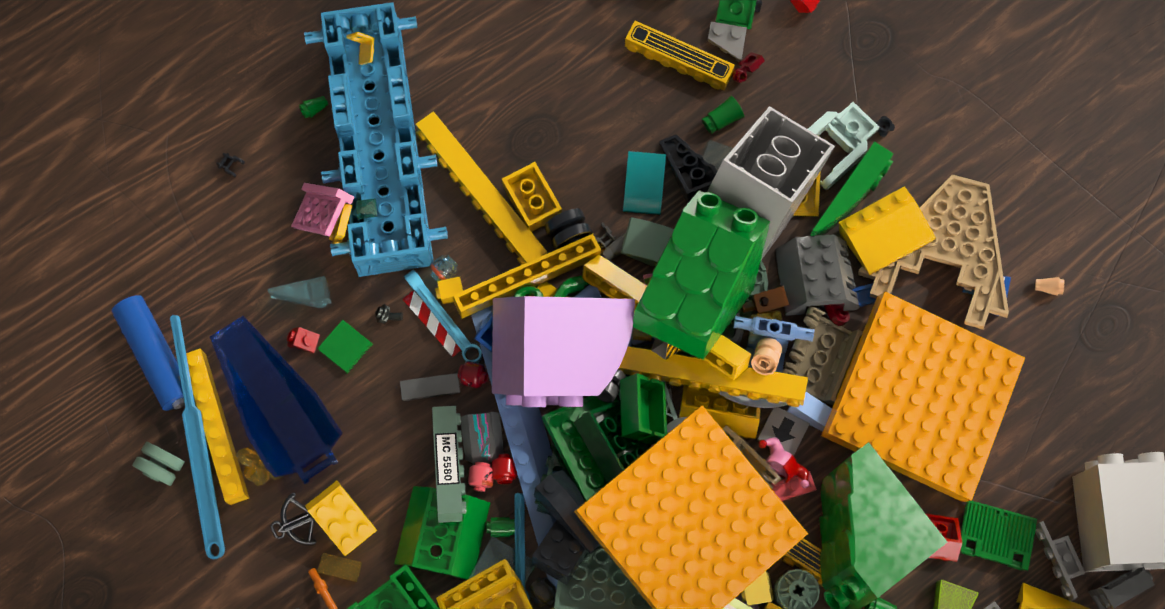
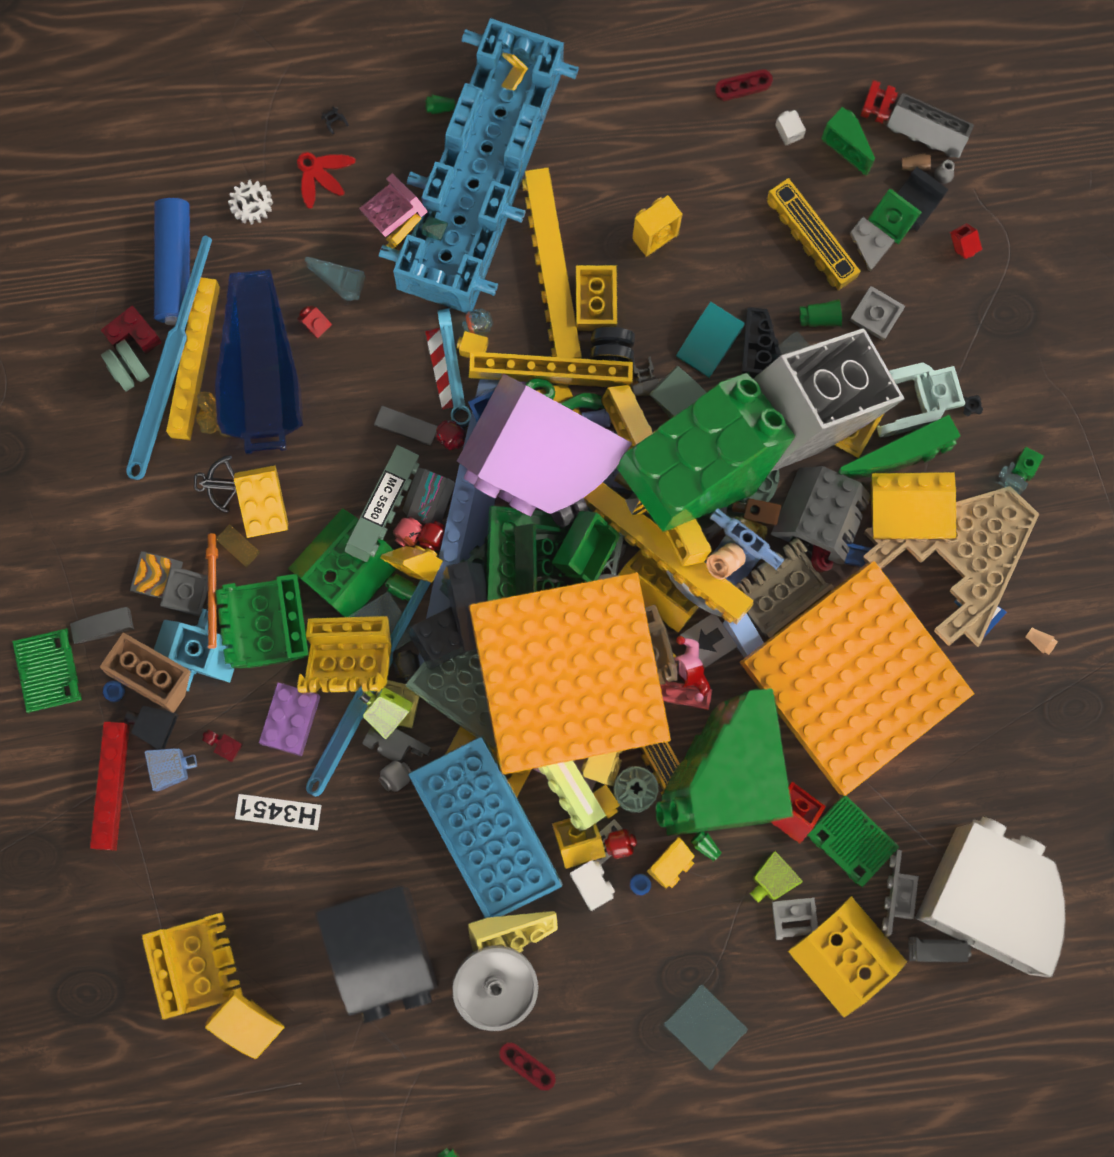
camera: 25 degrees right, 5 degrees up
green tile [317,320,373,374] -> none
pearl dark grey plate [375,304,403,324] -> none
dark red plate [732,52,765,83] -> none
none -> dark red brick [101,305,161,354]
none -> white gear [228,180,273,225]
none -> red plant [297,152,356,209]
none -> yellow slope [380,545,443,583]
none -> yellow brick [632,195,682,257]
none -> light grey plate [849,286,905,341]
none -> clear light blue bracket [999,462,1028,495]
none -> green brick [1011,447,1044,481]

